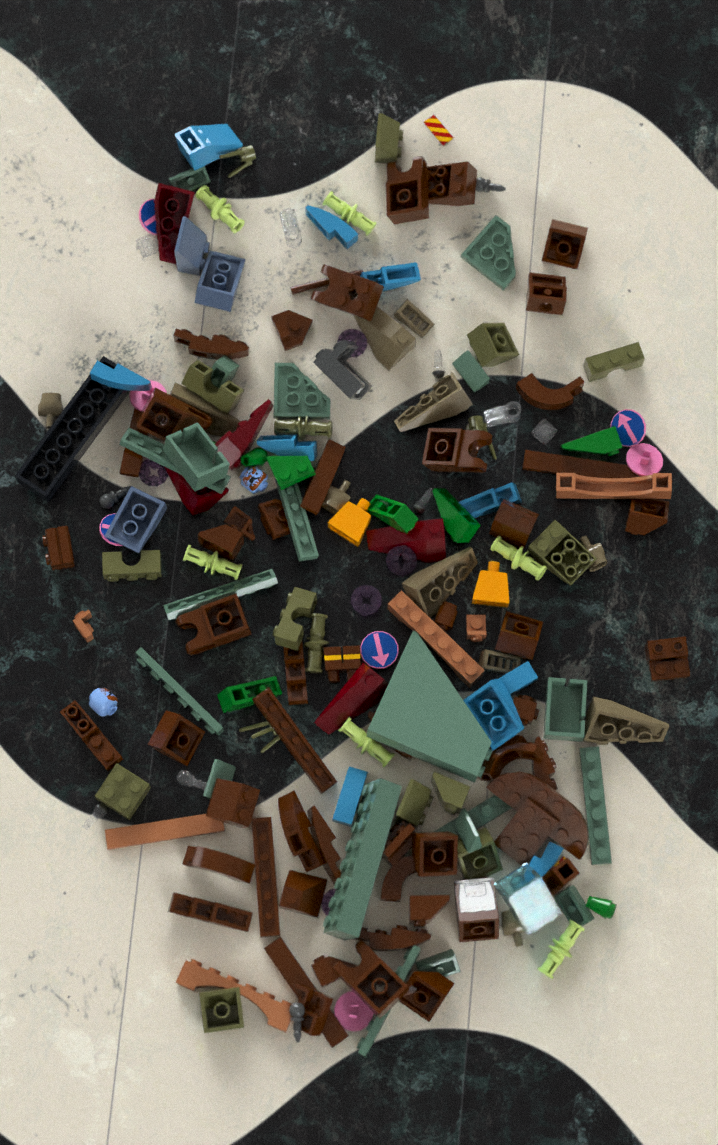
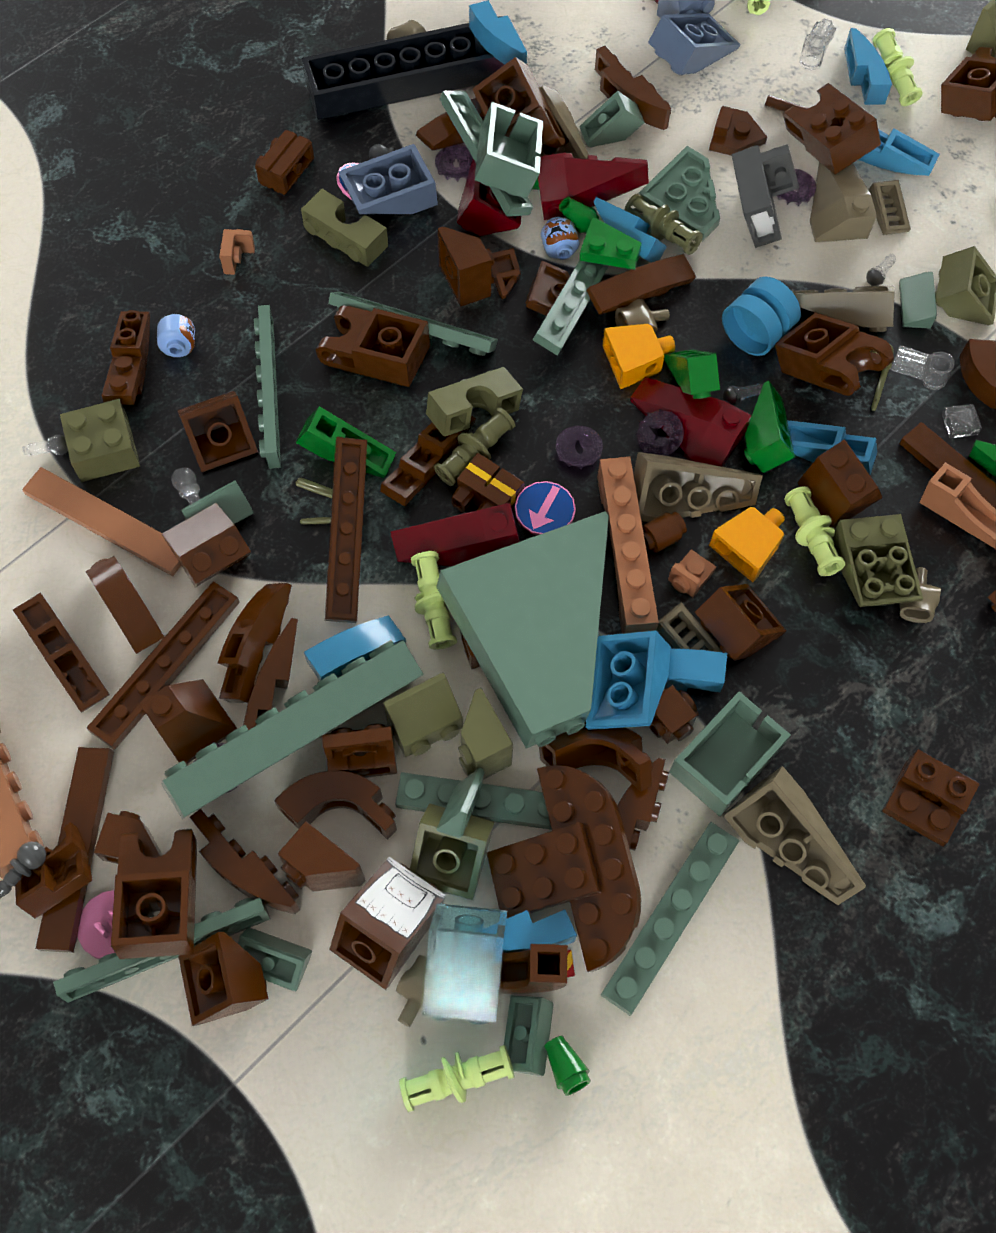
camera: 40 degrees right, 10 degrees down
olive arch [181,360,244,414] -> none
yellowish green piece [183,545,243,580] -> none
reddish brown slope [412,831,458,877] -> none
none -> dark azure wheel [722,276,801,356]

